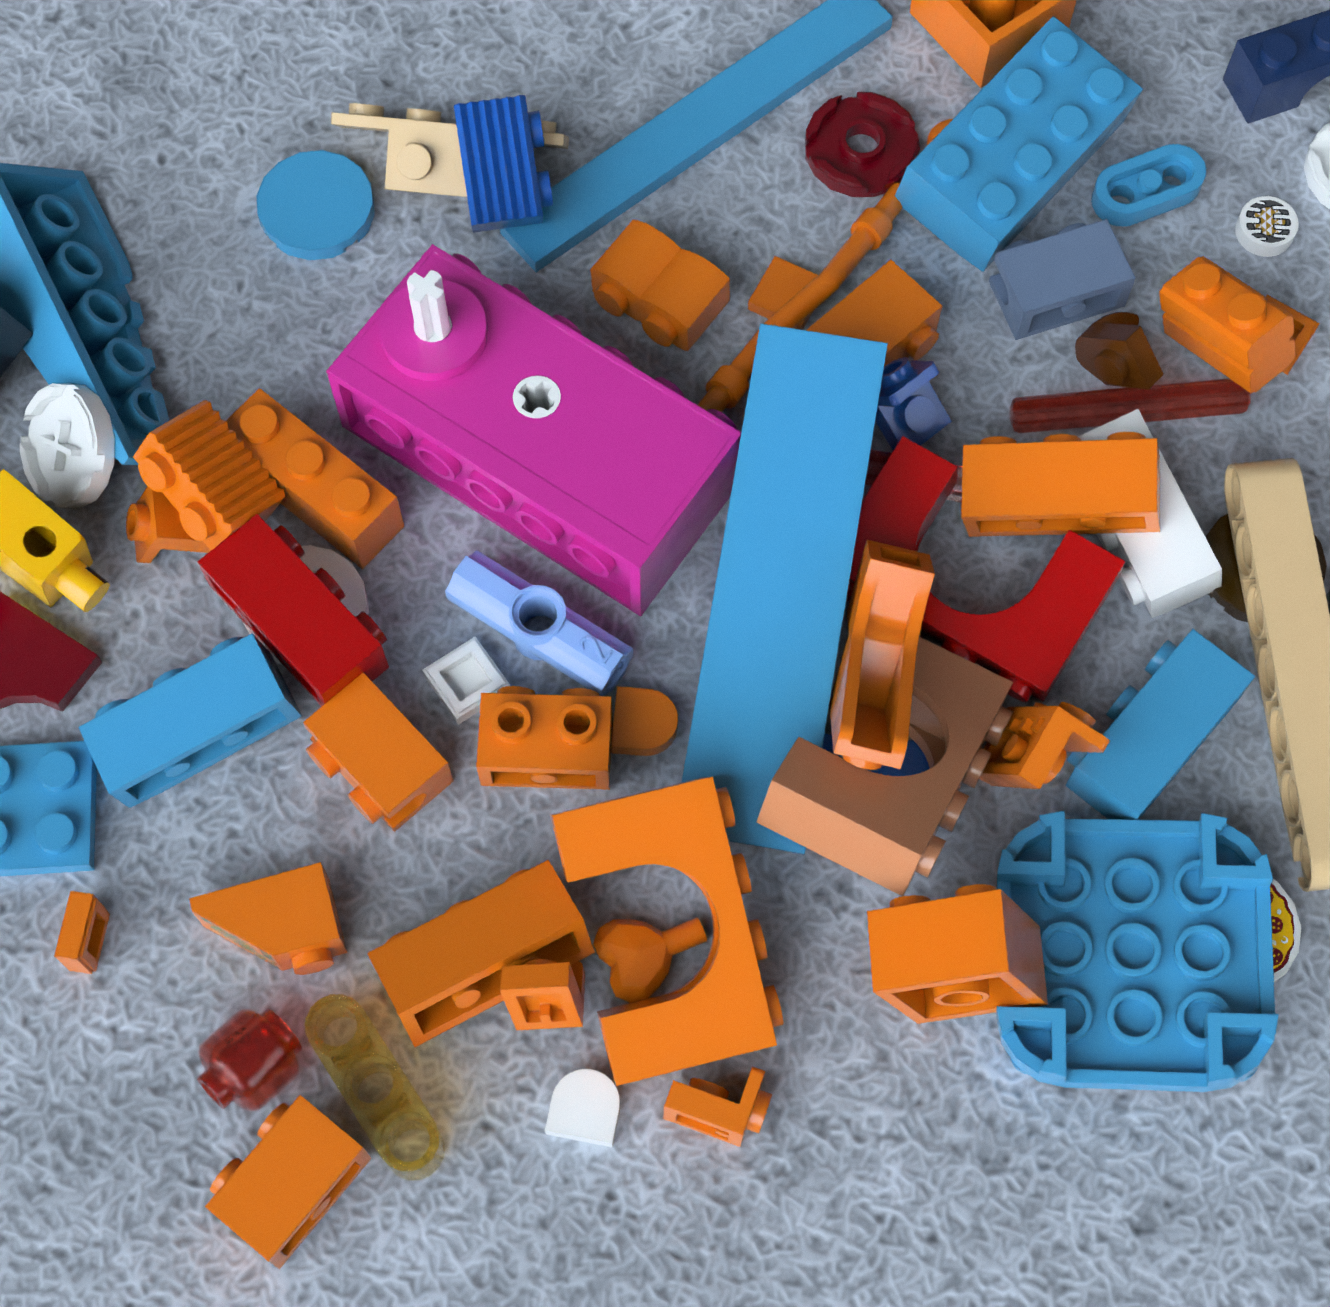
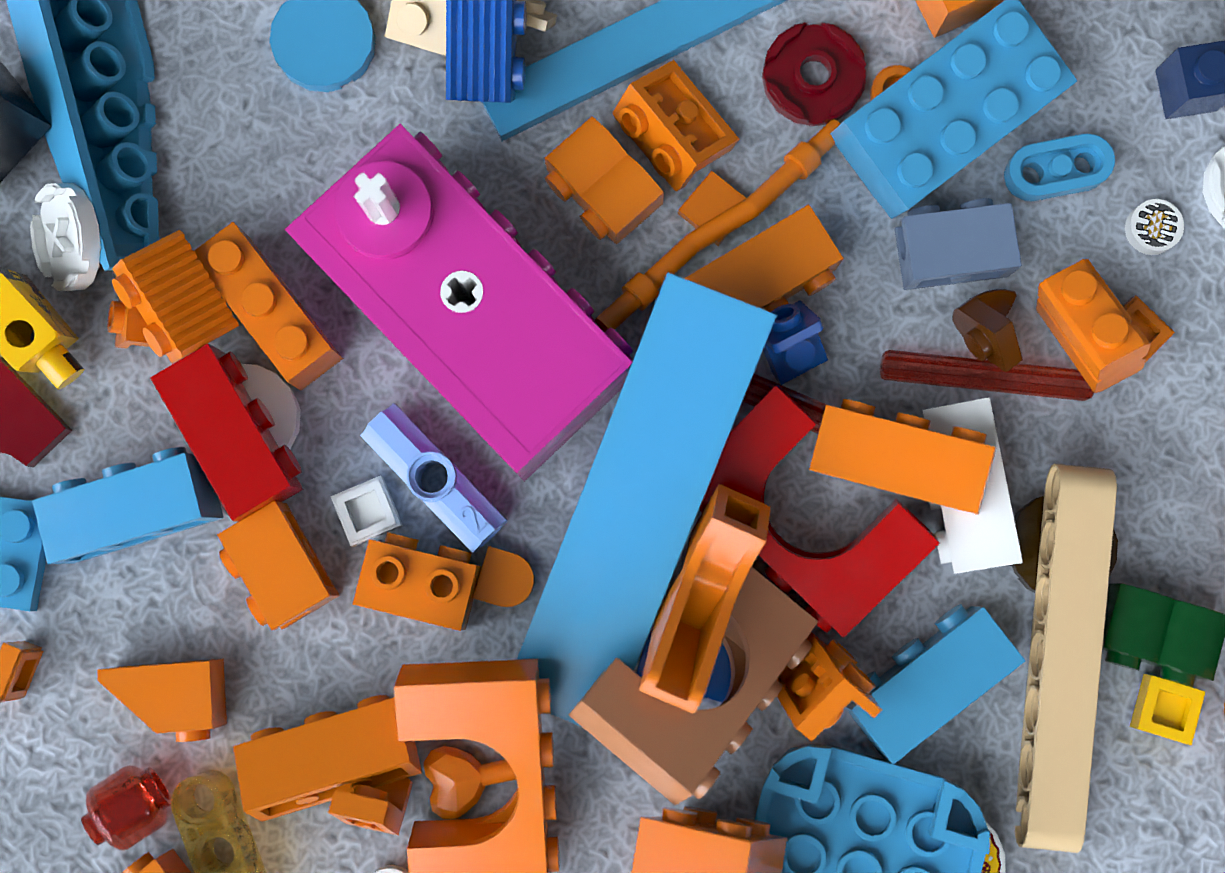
camera: 15 degrees right, 15 degrees up
none -> orange bracket [613,60,740,191]

